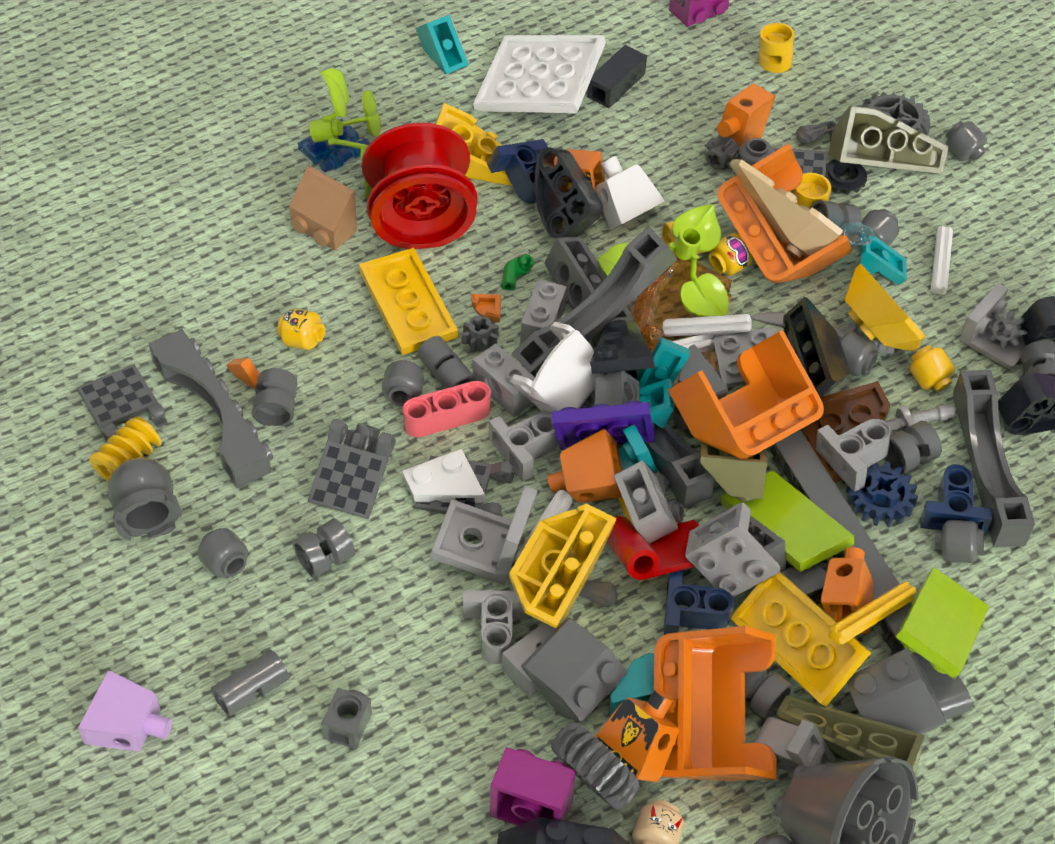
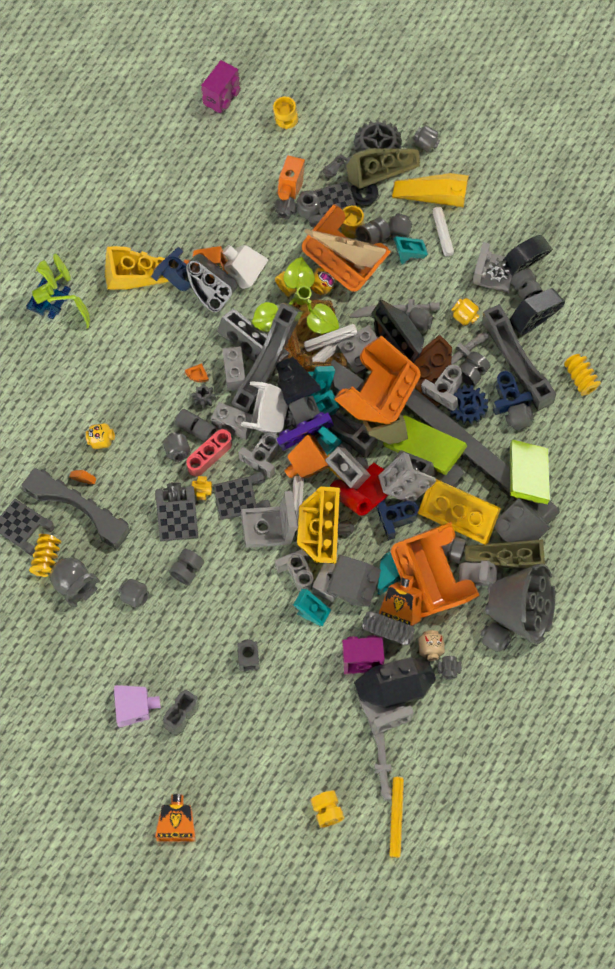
camera: 20 degrees left, 15 degrees up
dark grey pin [211,650,290,717] -> none
dark grey wheel [252,368,298,426] -> none
medium nougat slope [289,166,357,250] -> none
yellow plate [359,248,458,355] -> none
red wheel [361,122,478,249] -> none
white wing [402,449,486,503] -> none
teal slope [415,15,469,74] -> none
white tile [473,35,606,113] -> none
green arm [501,254,534,291] -> none
black brick [587,45,647,108] -> none
orange torso [821,547,874,634] -> none
yellow axle [828,582,917,645] -> none
clear light blue pin [840,222,874,246] -> none
yellow wedge [844,263,925,352] -> none
none -> dark grey brick [163,689,199,736]
none -> yellow gear [192,476,212,500]
none -> teal slope [293,588,331,627]
none -> yellow wedge [392,173,469,207]

